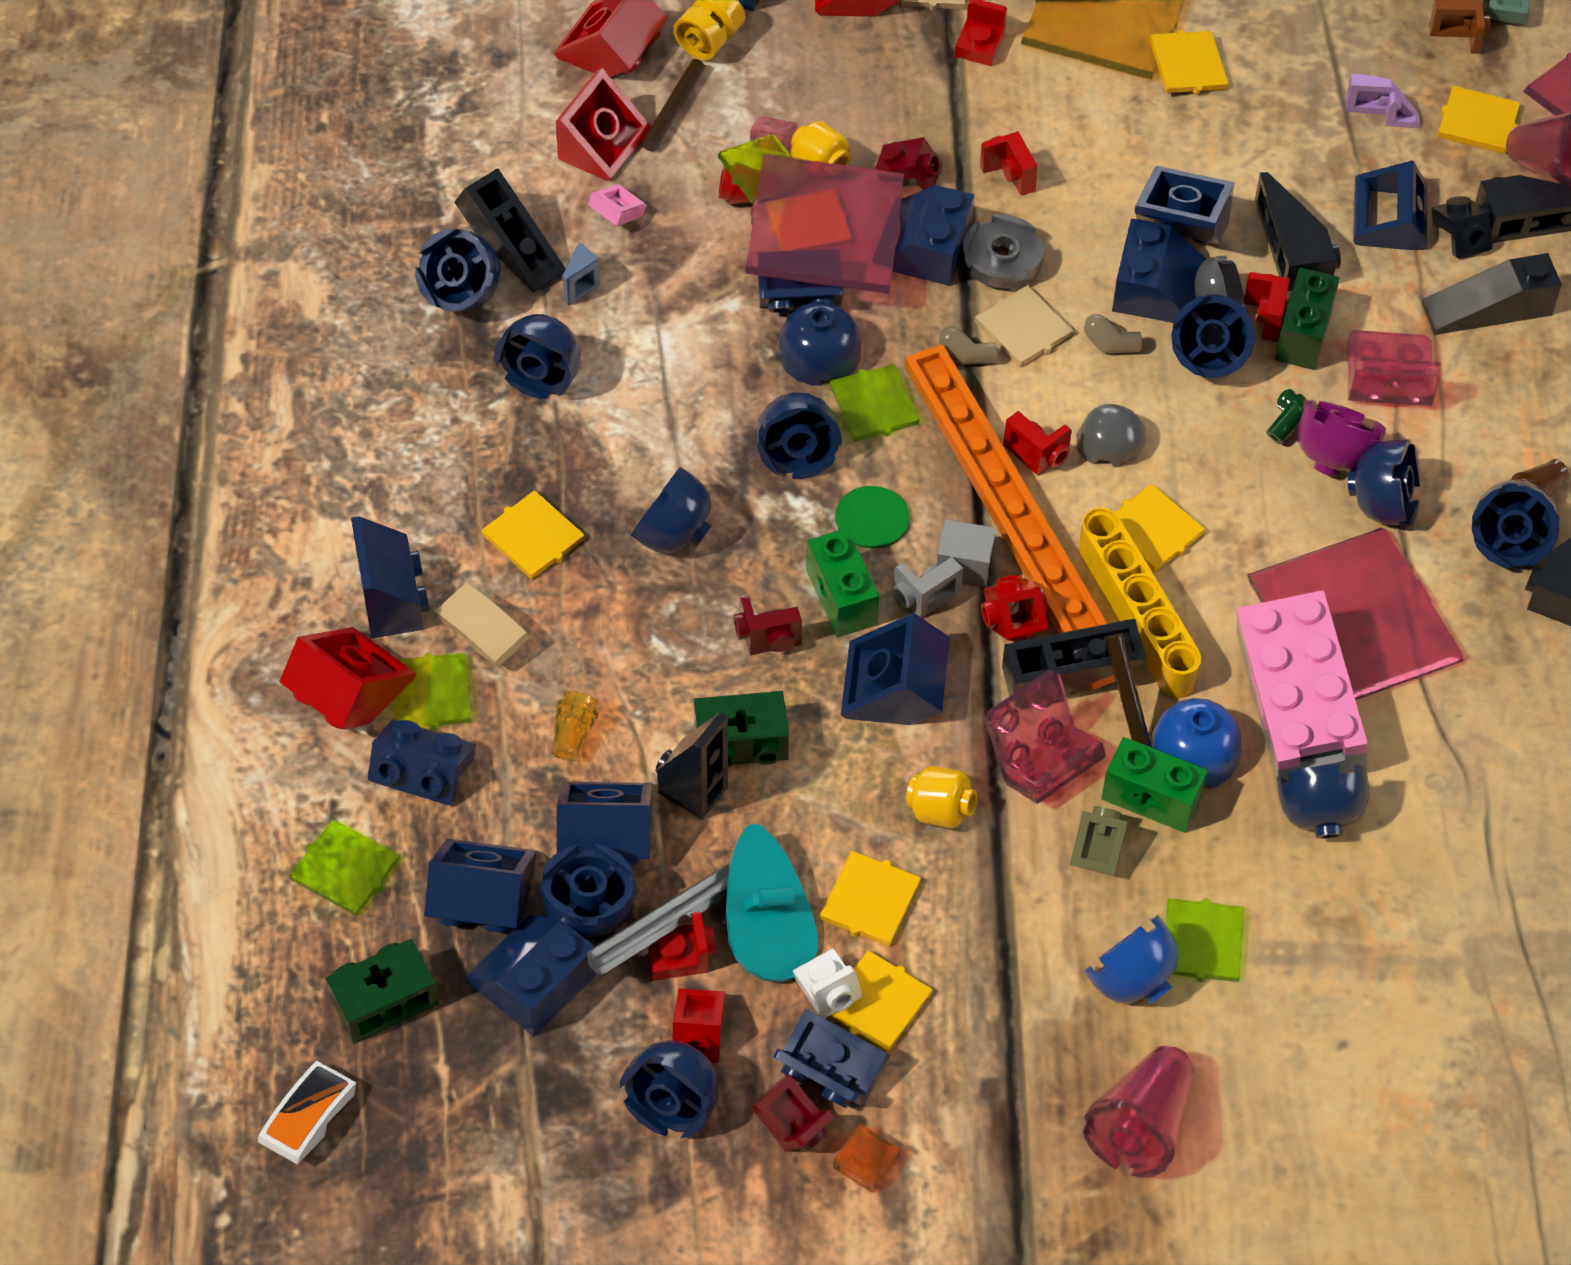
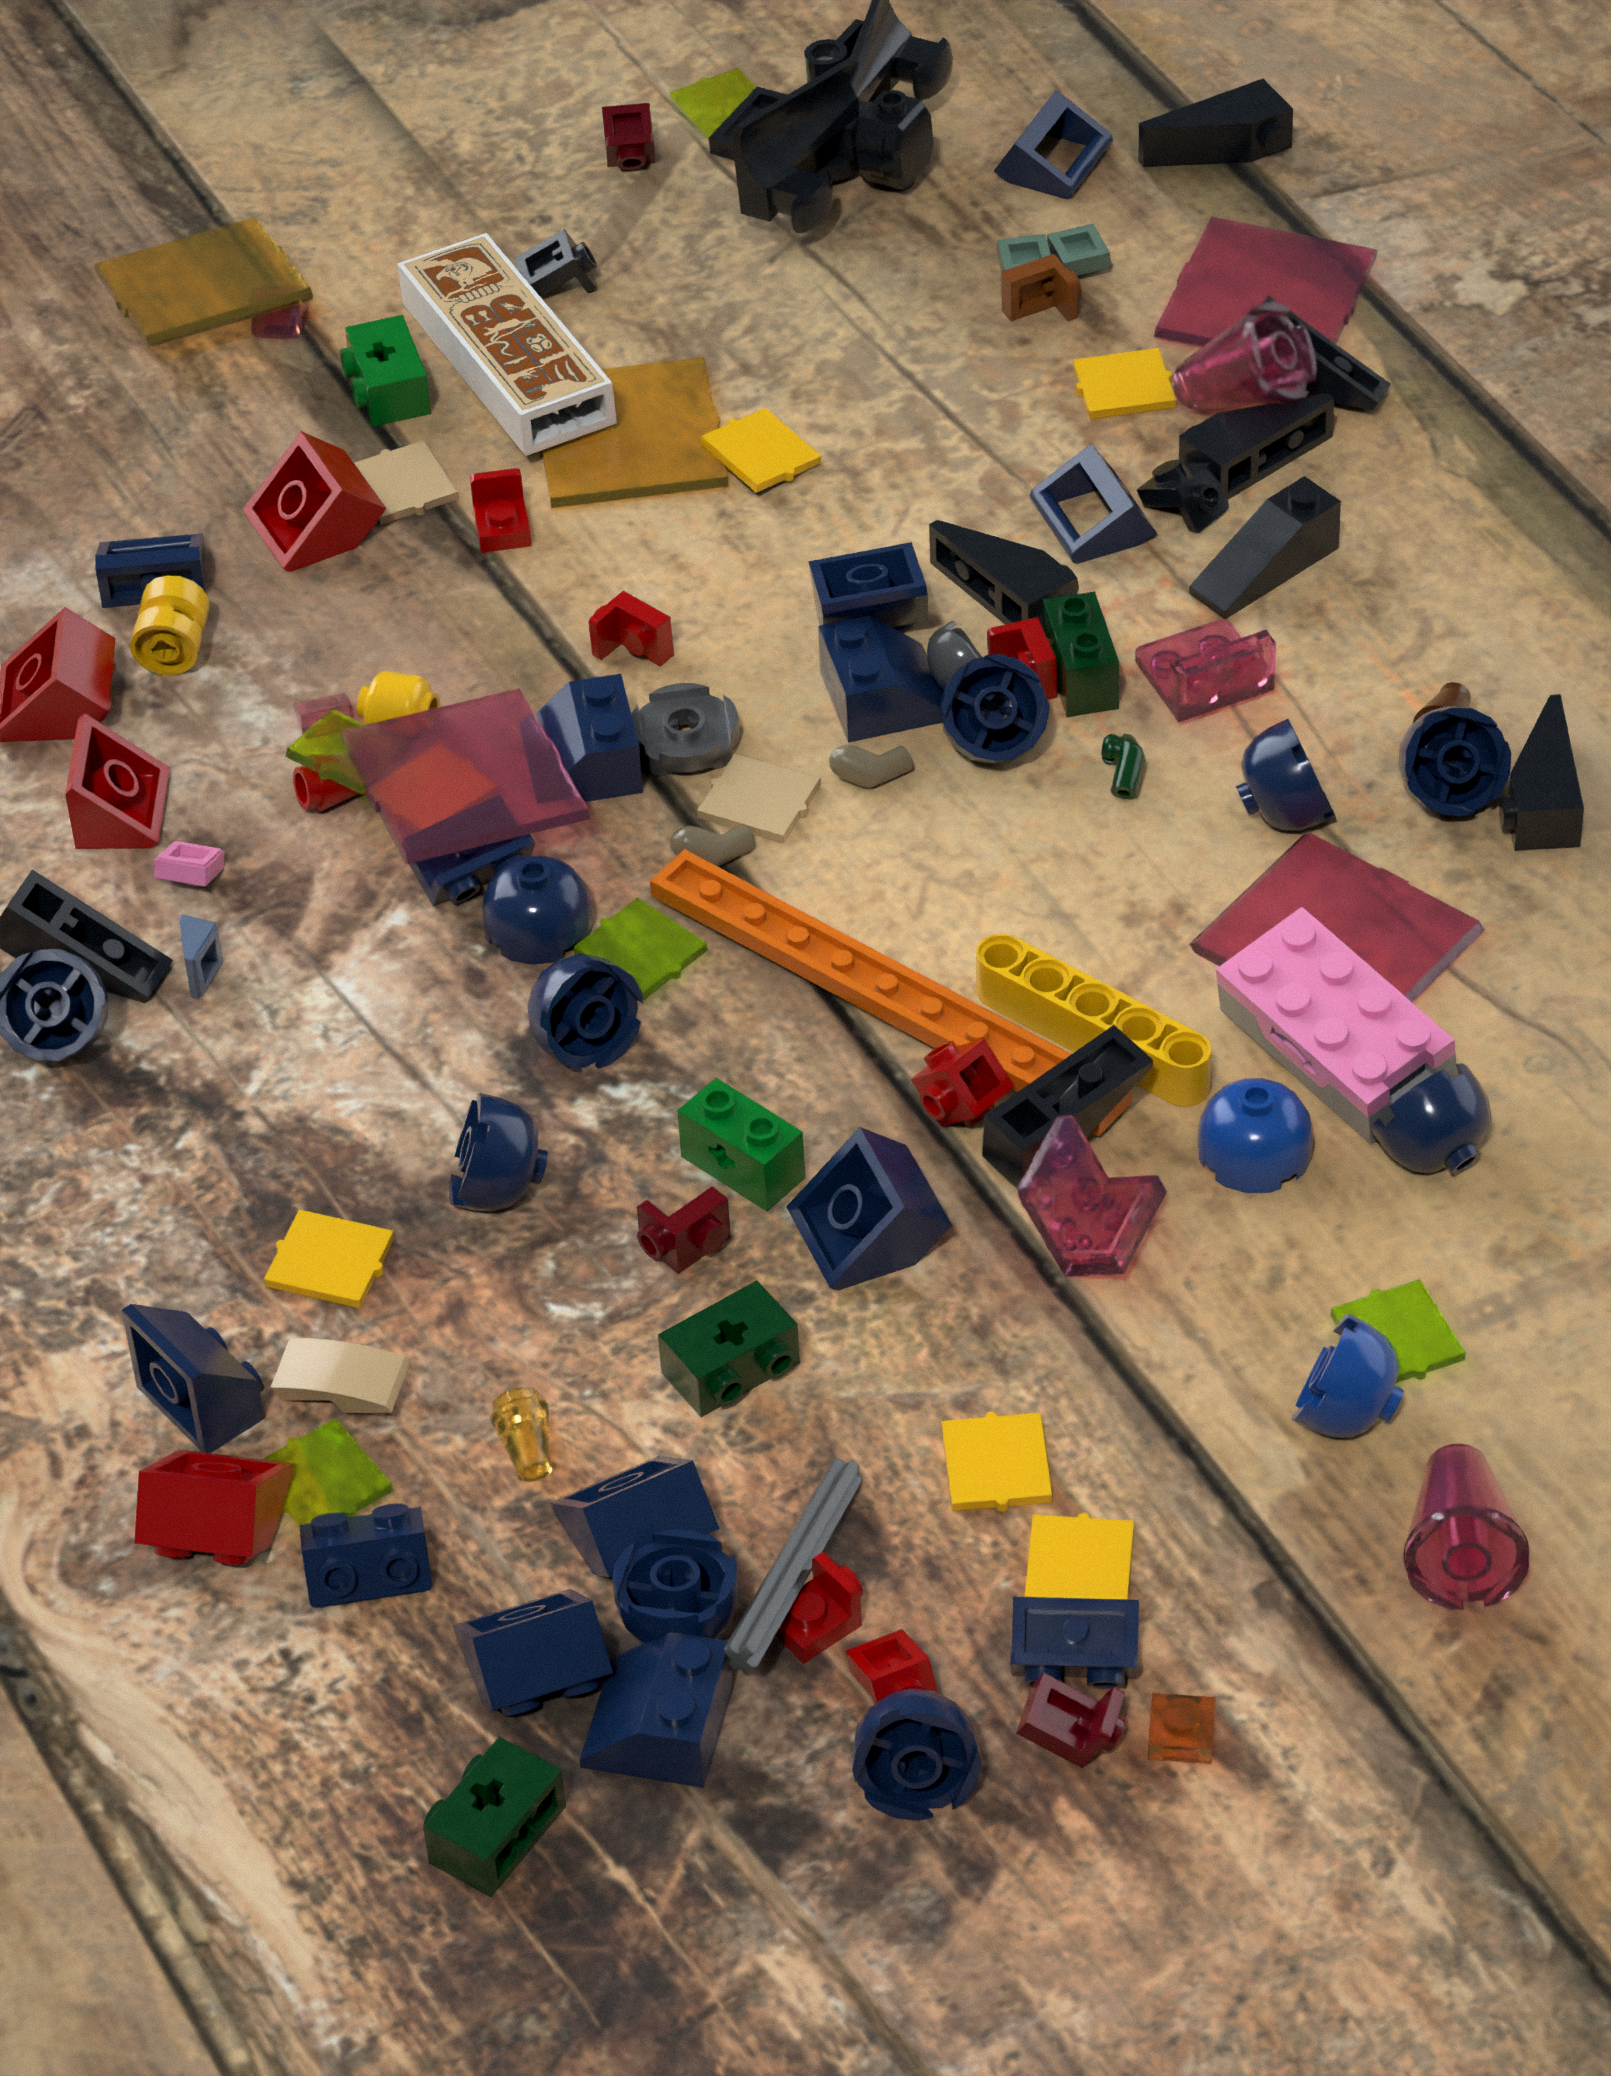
camera: 25 degrees left, 10 degrees down
slope [258,1061,356,1165] -> none
clear neon green piece [289,819,399,916] -> none
dark blue cylinder [494,314,581,399] -> none
dark brown bar [641,59,705,152] -> none
black slope [655,712,728,820] -> none
teal shield [726,824,818,983] -> none
white bracket [793,949,863,1018] -> none
green piece [835,486,909,549] -> none
dark red bracket [873,137,942,190] -> none
light grey bracket [893,557,963,618] -> none
yellow head [906,766,977,828] -> none
light grey panel [936,519,996,587] -> none
red bracket [1003,411,1072,476] -> none
olive bracket [1070,806,1128,876] -> none
dark grey hair [1076,404,1146,467] -> none
green brick [1101,737,1208,833] -> none
dark brown bar [1105,633,1152,748] -> none
yellow piece [1115,484,1205,573] -> none
magenta cylinder [1297,400,1386,476] -> none
lavender slope [1345,73,1420,128] -> none

